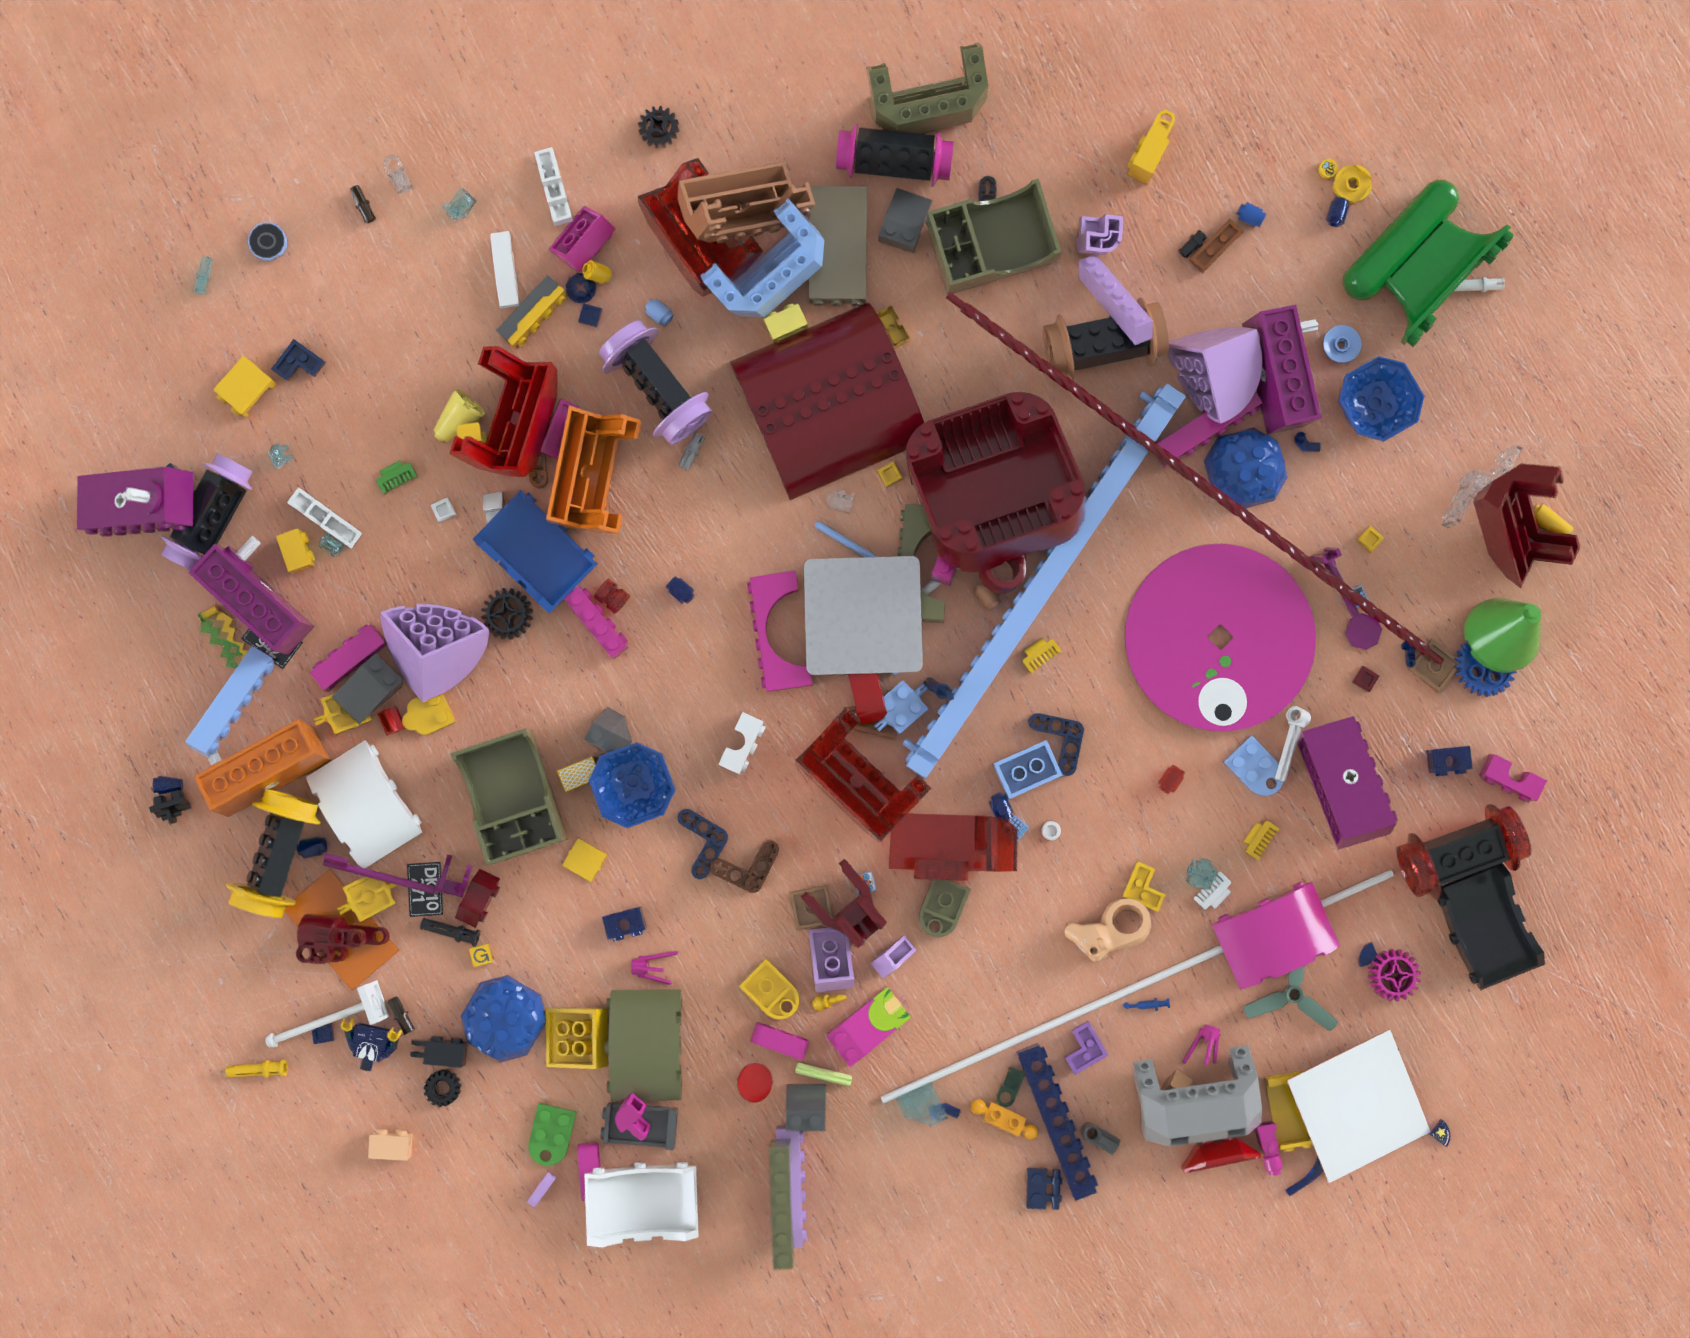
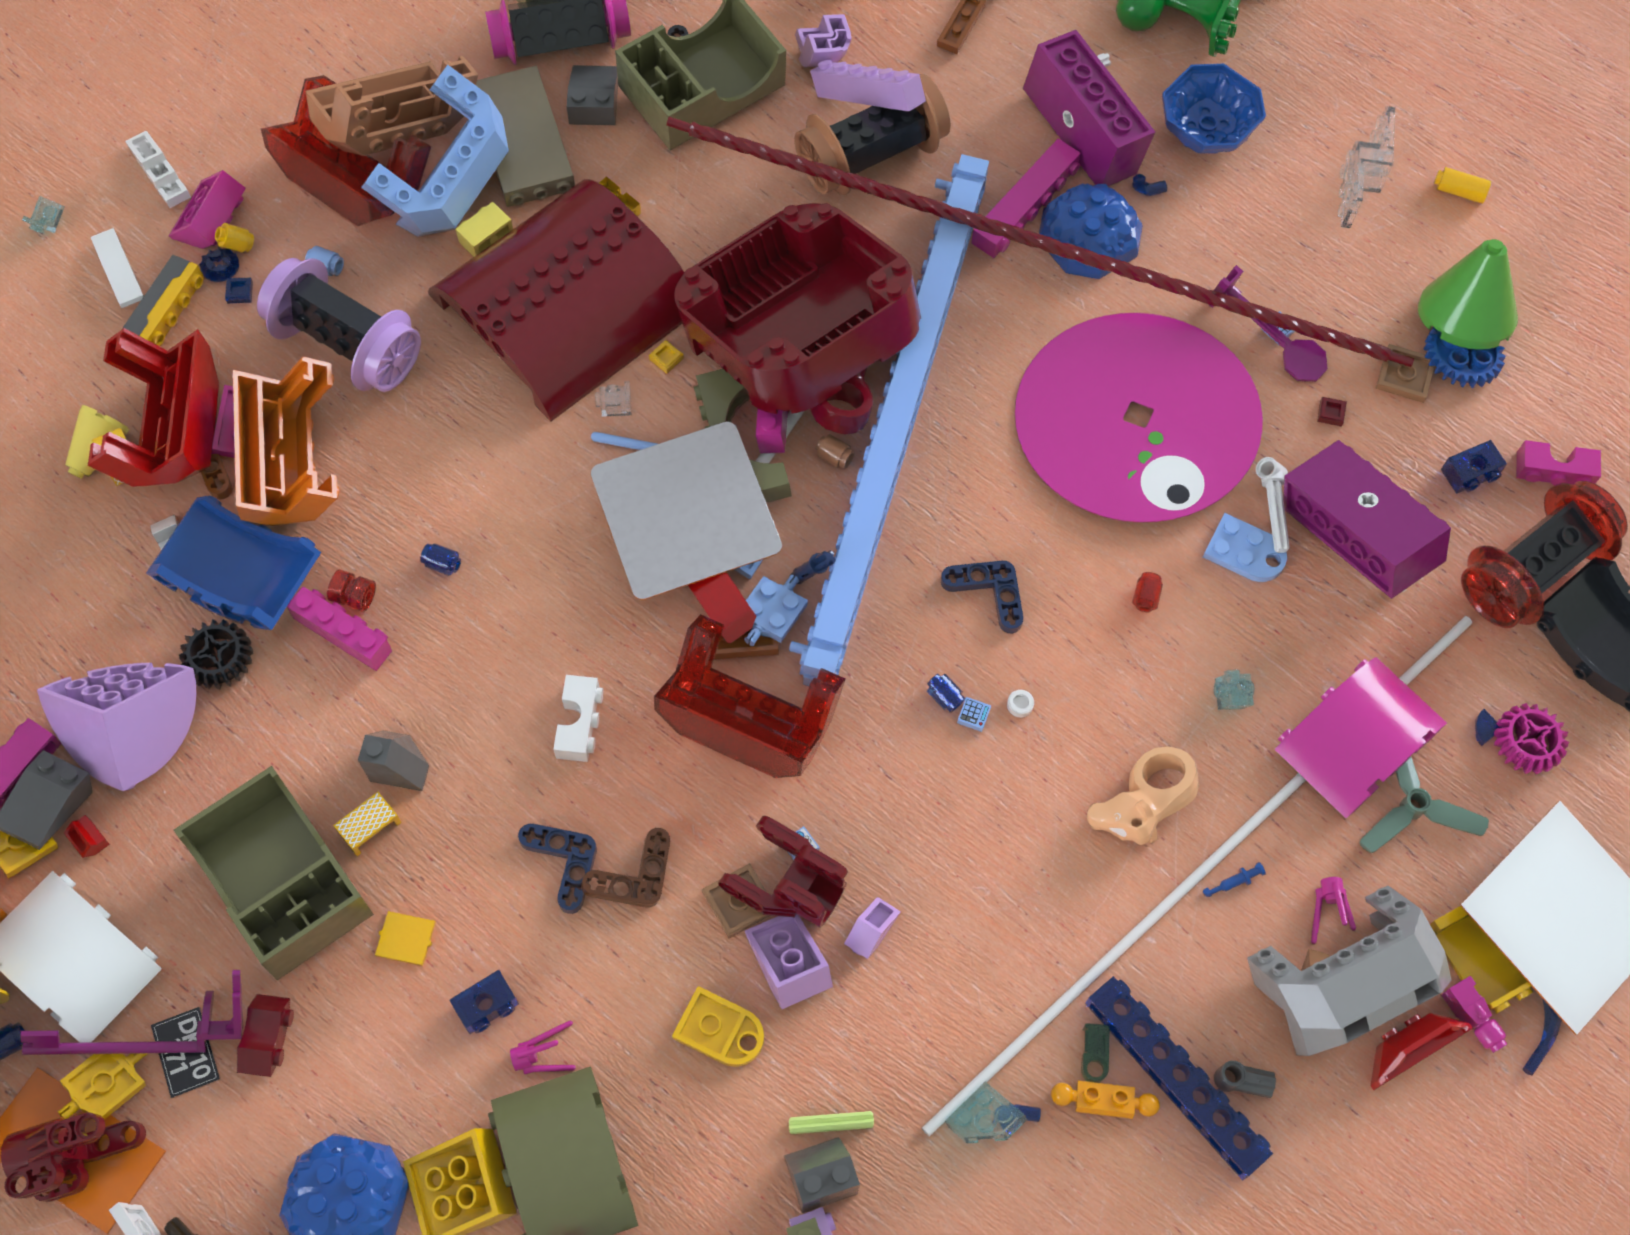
camera: 20 degrees left, 20 degrees down
bright green piece [376,460,417,494] -> none
yellow plate [402,693,456,735] -> none
black pin [420,918,481,947] -> none
white tile [431,497,457,523] -> none
yellow tile [469,943,493,967] -> none
blue rock [589,742,676,828] -> none
black gear [638,106,679,148] -> none
light grey axle [679,433,705,470] -> none
red piece [737,1063,773,1103] -> none
dark pink arch [747,571,813,692] -> none
dark pink beam [750,1022,809,1060] -> none
yellow bar [812,994,847,1011] -> none
dark pink slope [826,986,911,1067] -> none
clear red beam [889,813,1018,881] -> none
olive plate [919,874,971,937] -> none
light blue brick [992,740,1063,799] -> none
yellow piece [1022,638,1061,673] -> none
dark blue plate [1026,1168,1062,1210] -> none
medium lavender plate [1065,1021,1108,1075] -> none
yellow plate [1122,861,1166,912] -> none
lavender brick [1168,327,1262,423] -> none
black pin [1178,230,1207,259] -> none
white piece [1193,872,1231,909] -> none
yellow piece [1243,820,1279,860] -> none
light blue dish [1323,325,1362,363] -> none
yellow tile [1356,525,1384,553] -> none
clear blue arm [1401,641,1416,667] -> none
dark red wedge [1473,463,1580,588] -> none

